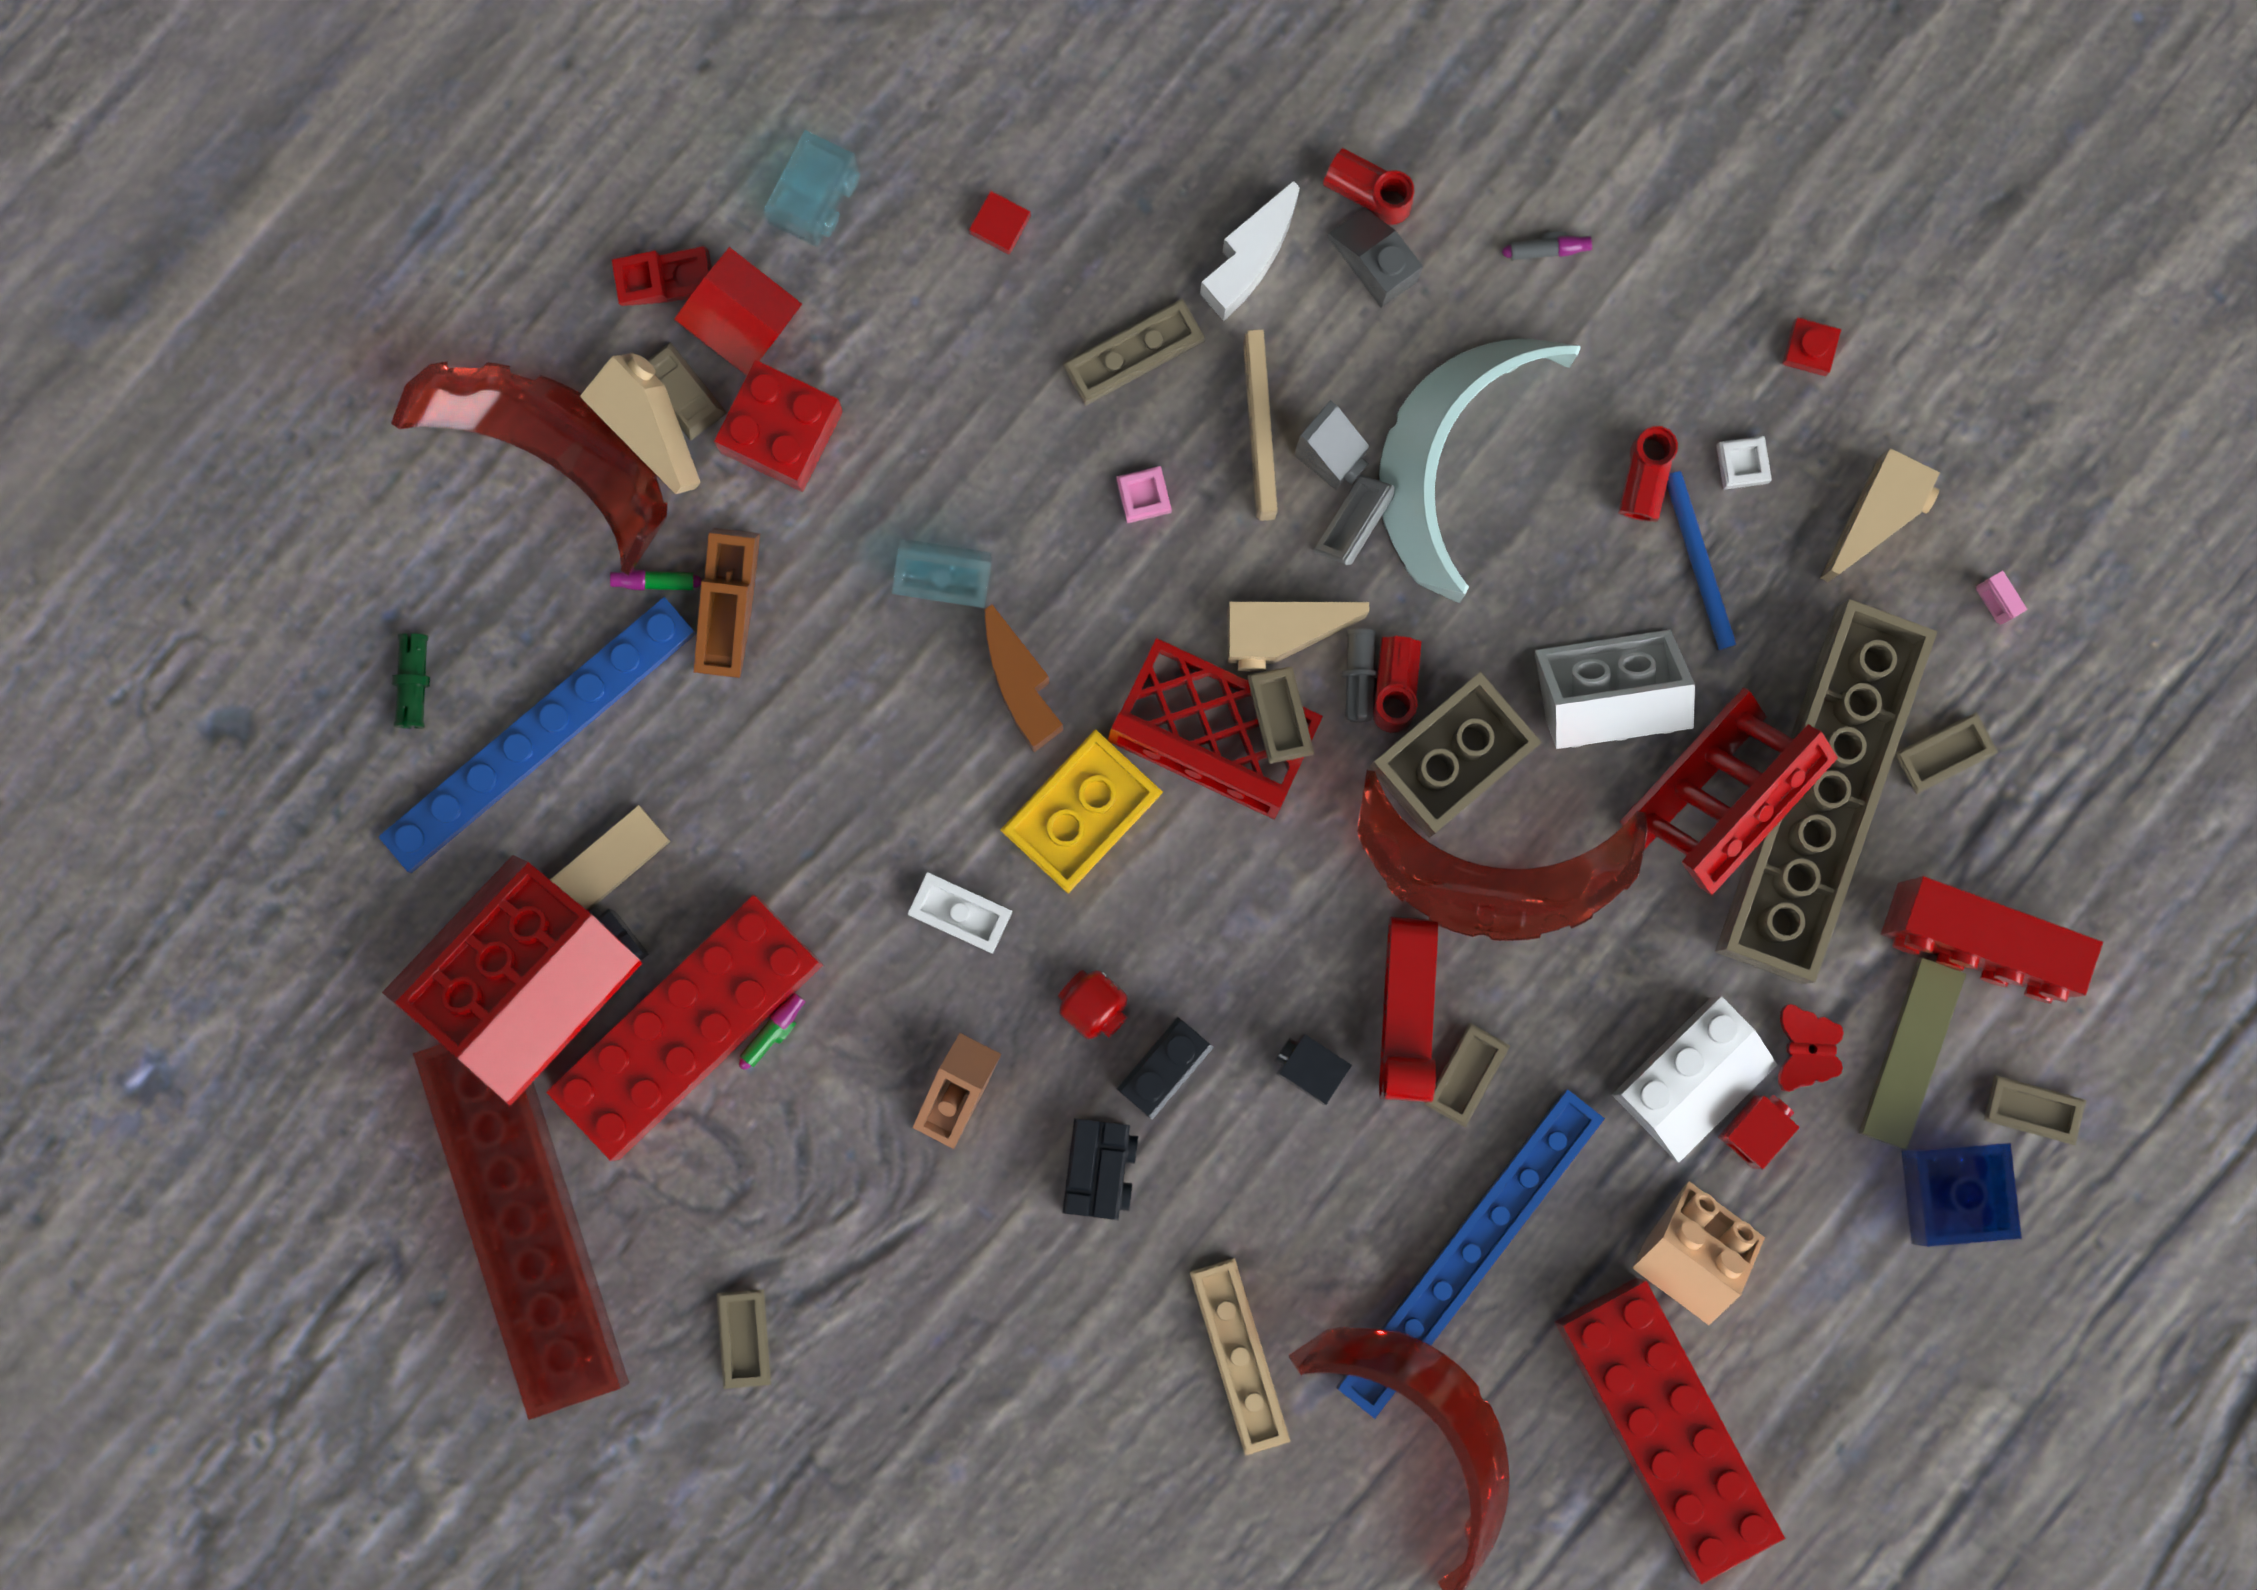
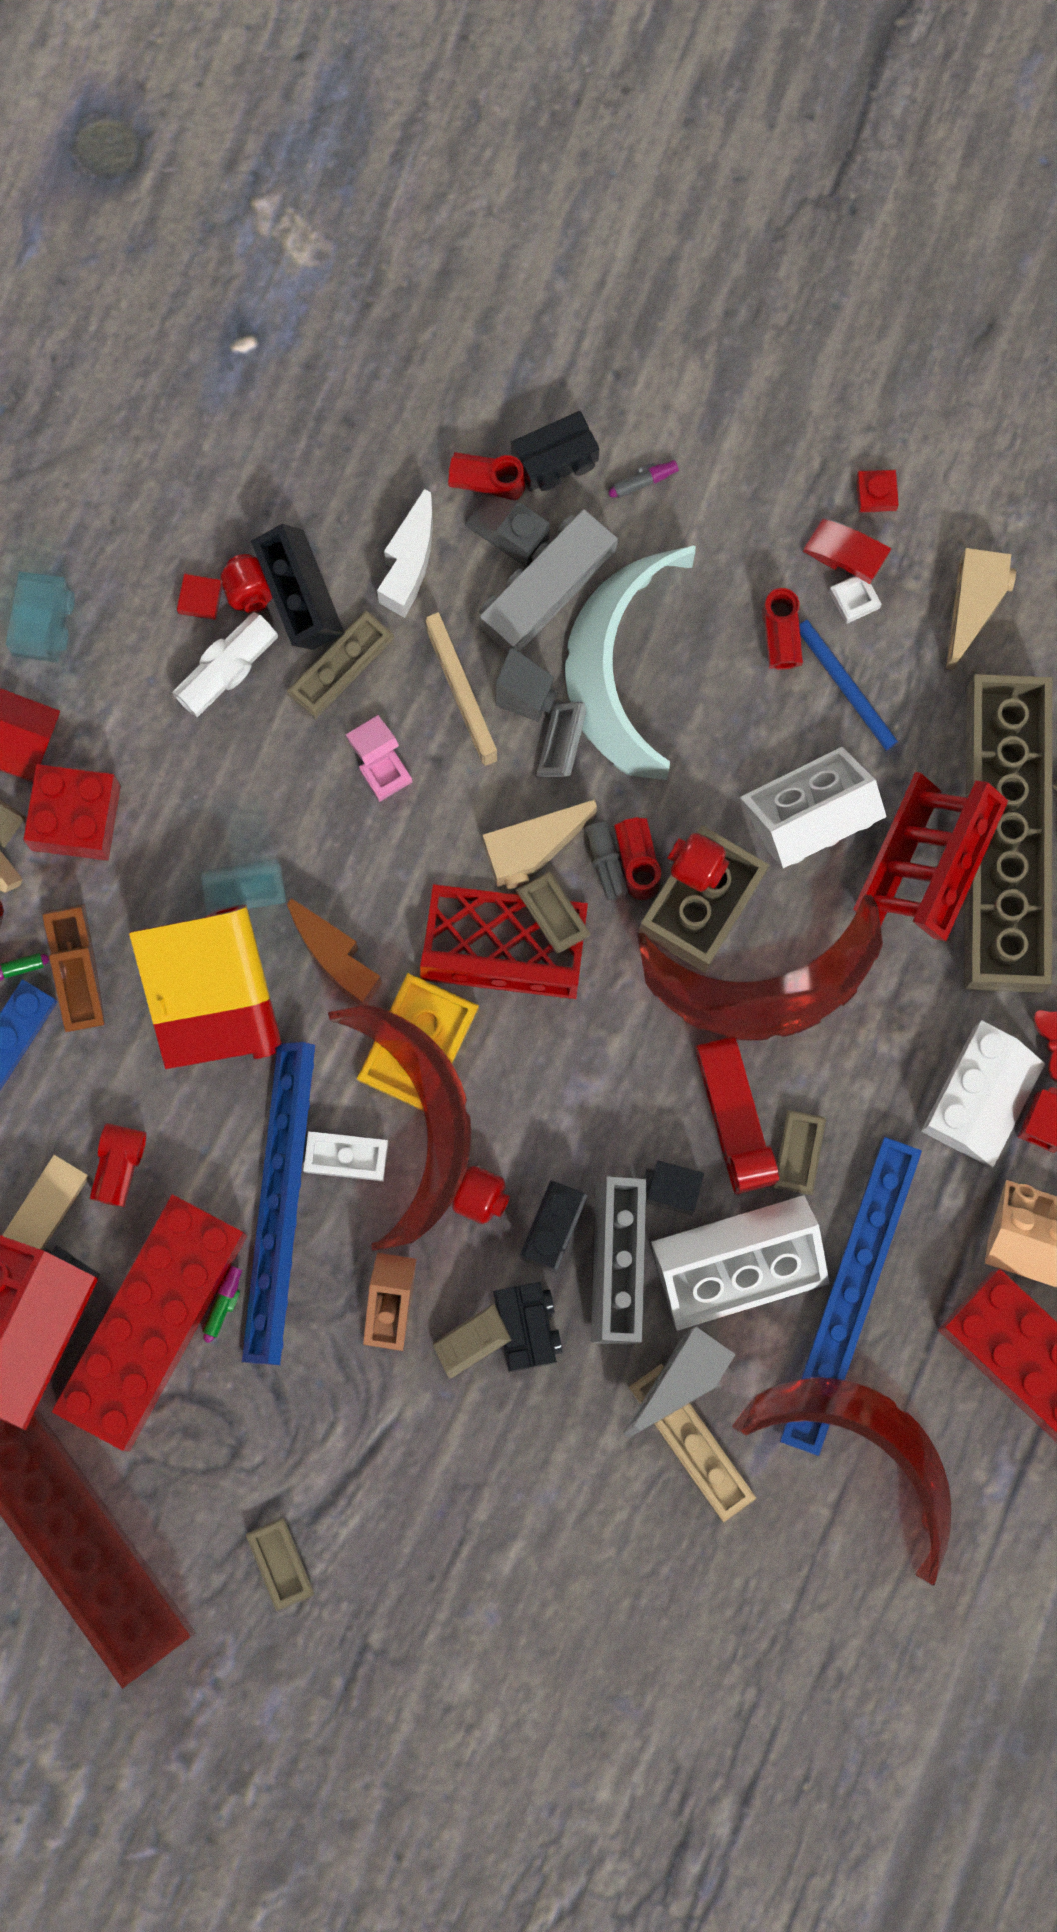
camera: 15 degrees left, 5 degrees down
none -> red piece [89,1123,147,1208]
none -> yellow door [129,905,282,1070]
none -> white piece [172,612,278,717]
none -> red head [220,554,273,614]
none -> blue plate [242,1042,315,1365]
none -> black brick [251,524,345,650]
none -> clear red windscreen [328,1005,472,1251]
none -> bright pink tile [346,715,399,766]
none -> dark tan tile [433,1304,512,1379]
none -> light grey brick [479,509,618,653]
none -> black brick [511,411,600,492]
none -> light grey brick [591,1177,646,1345]
none -> light grey slope [623,1326,736,1438]
none -> white slope [651,1195,830,1331]
none -> red head [667,833,729,892]
none -> red slope [803,519,892,584]

